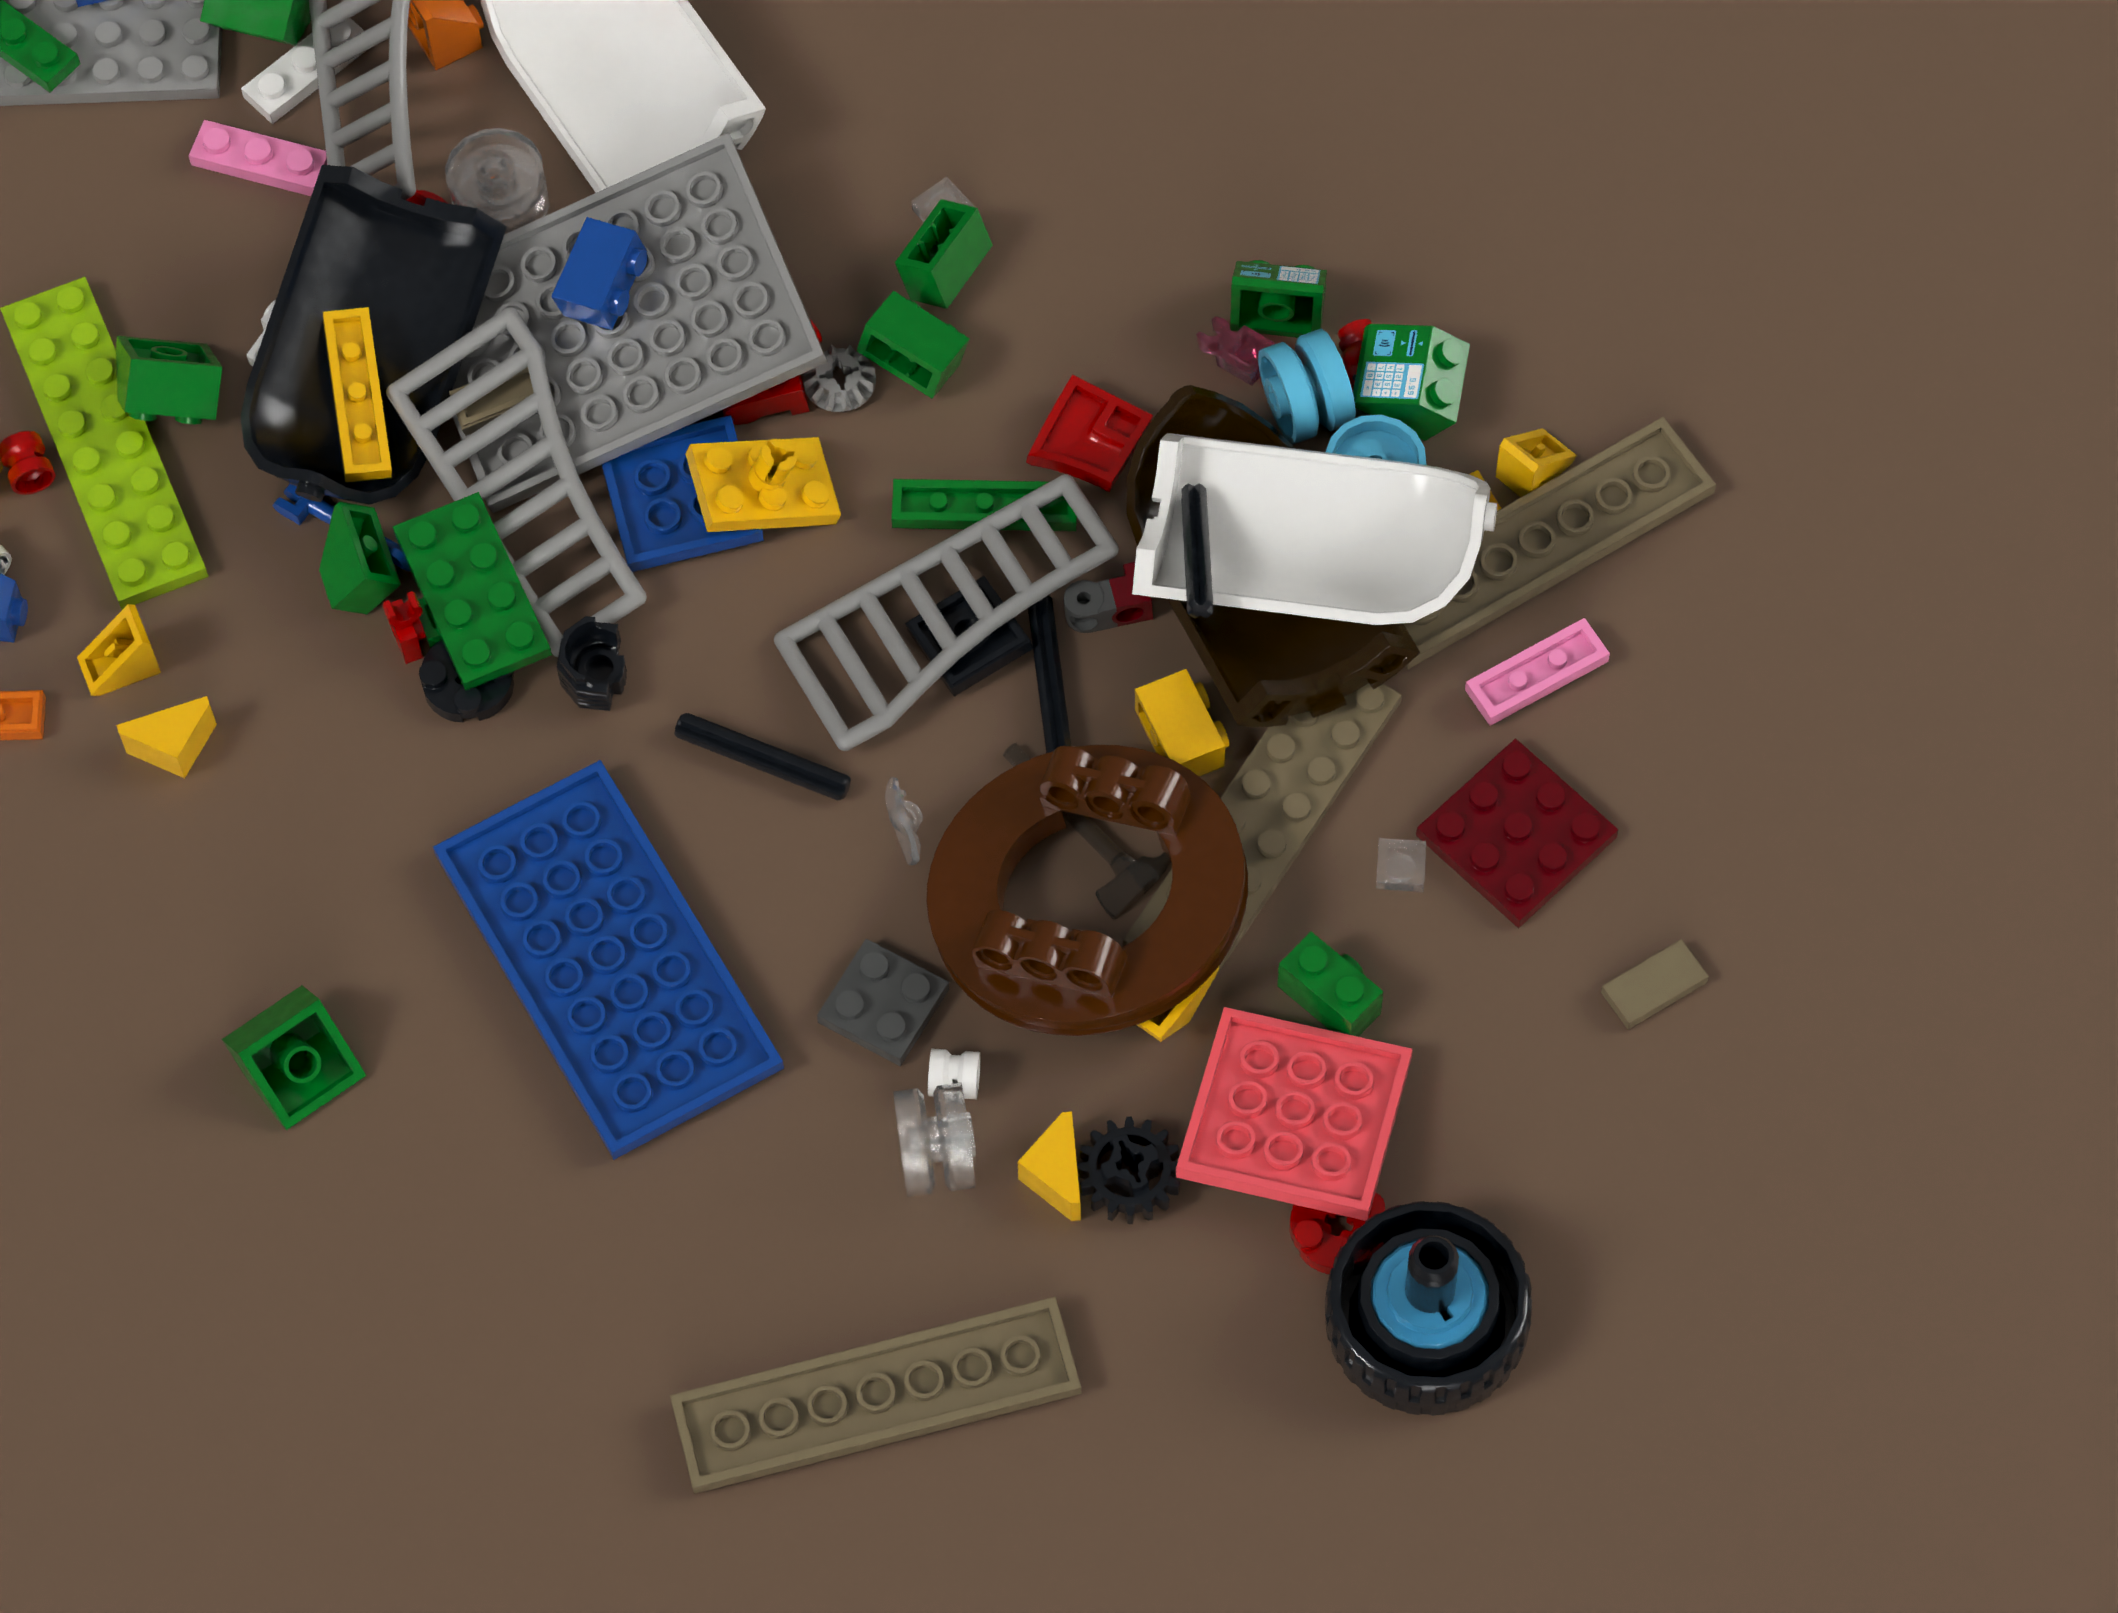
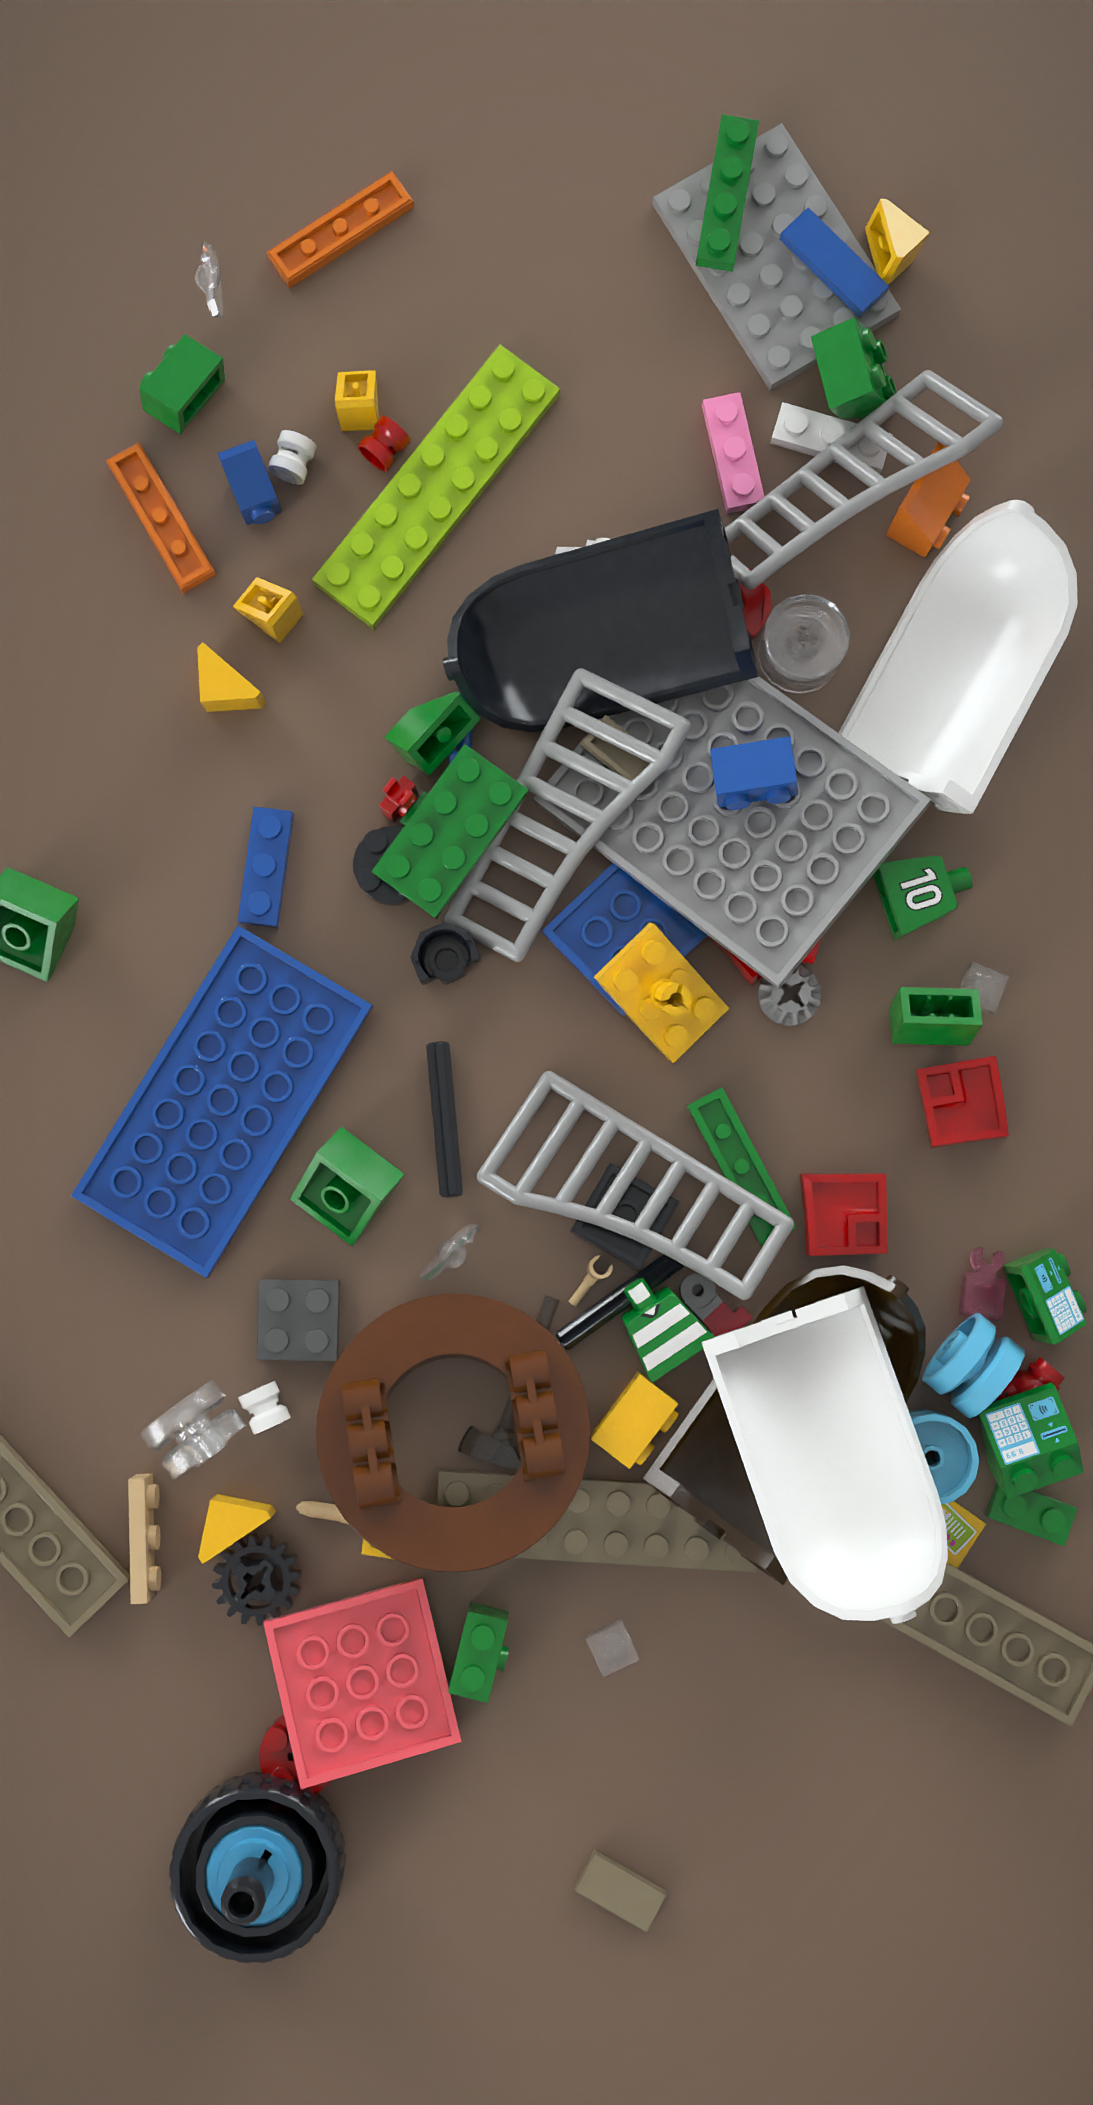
camera: 60 degrees right, 20 degrees up
green slope [116,336,222,425] -> none
yellow plate [323,307,392,482] -> none
green brick [856,290,970,399] -> none
black axle [1181,483,1213,618] -> none
dark red plate [1416,738,1618,929] -> none
bright pink plate [1465,618,1610,726] -> none
yellow slope [1495,428,1577,497] -> none
none -> tan plate [128,1474,161,1604]
none -> blue plate [238,807,294,928]
none -> green slope [290,1126,405,1246]
none -> tan piece [296,1501,349,1524]
none -> tan hand [568,1255,613,1307]
none -> torso [621,1278,714,1383]
none -> green torso [873,855,973,941]
none -> red plate [916,1055,1009,1148]
none -> green plate [985,1482,1078,1546]

